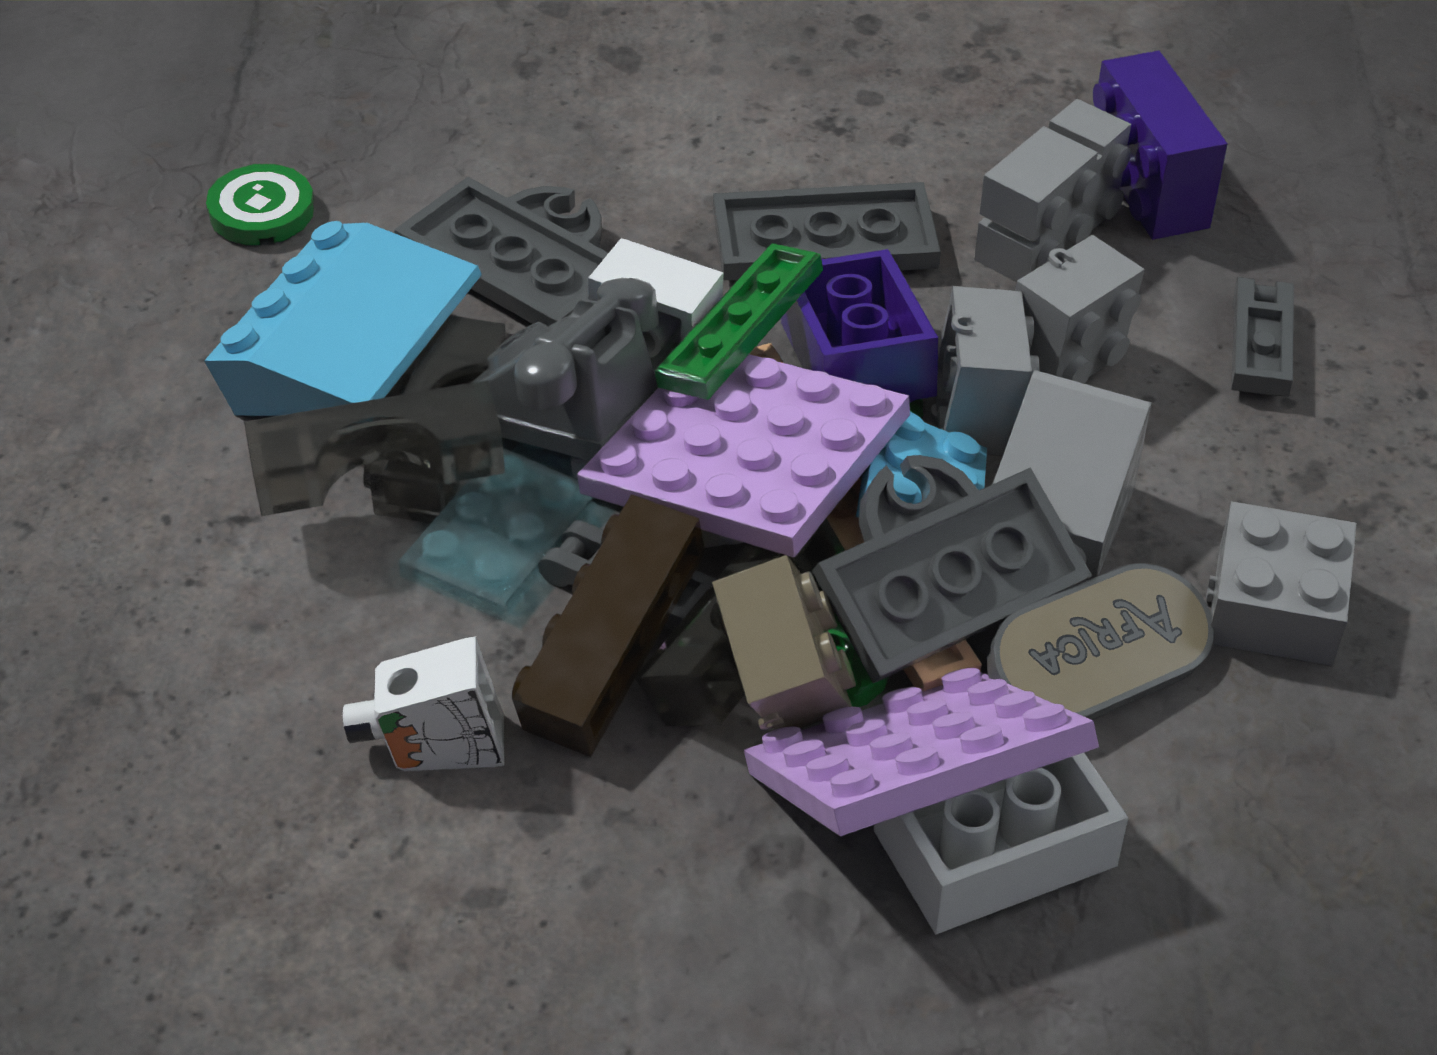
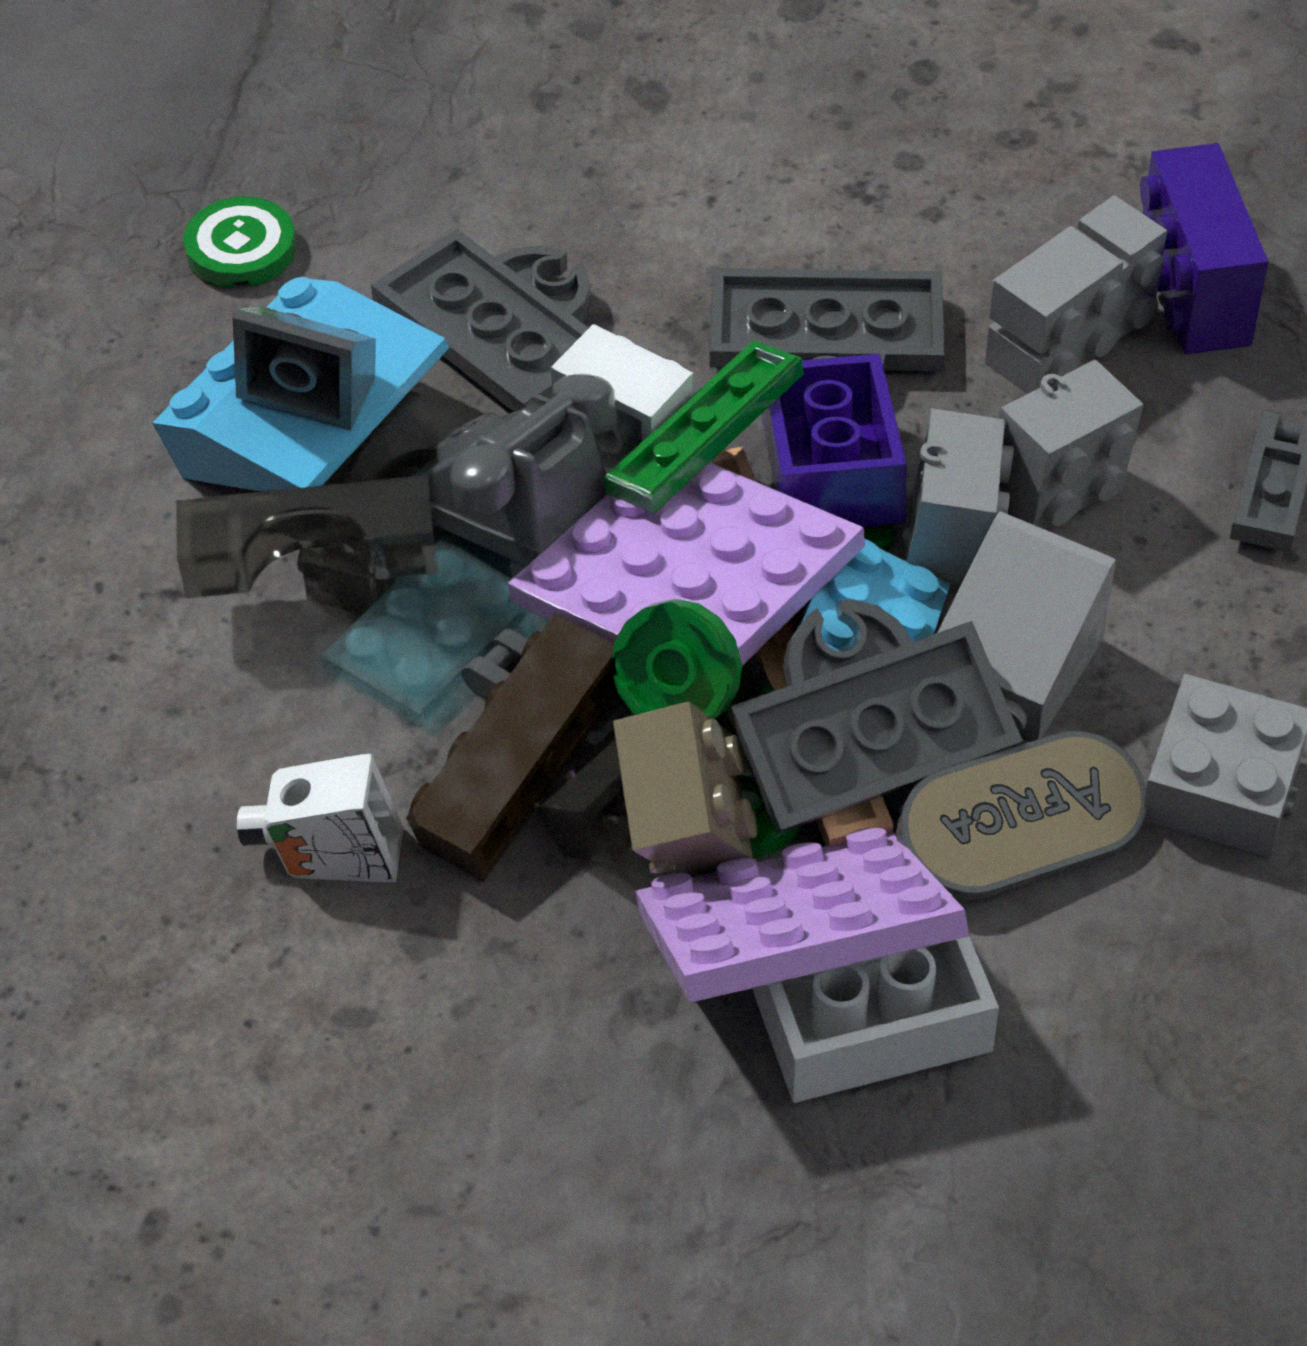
camera: 10 degrees right, 5 degrees up
none -> dark grey slope [232,306,376,430]
none -> green tile [612,599,742,719]

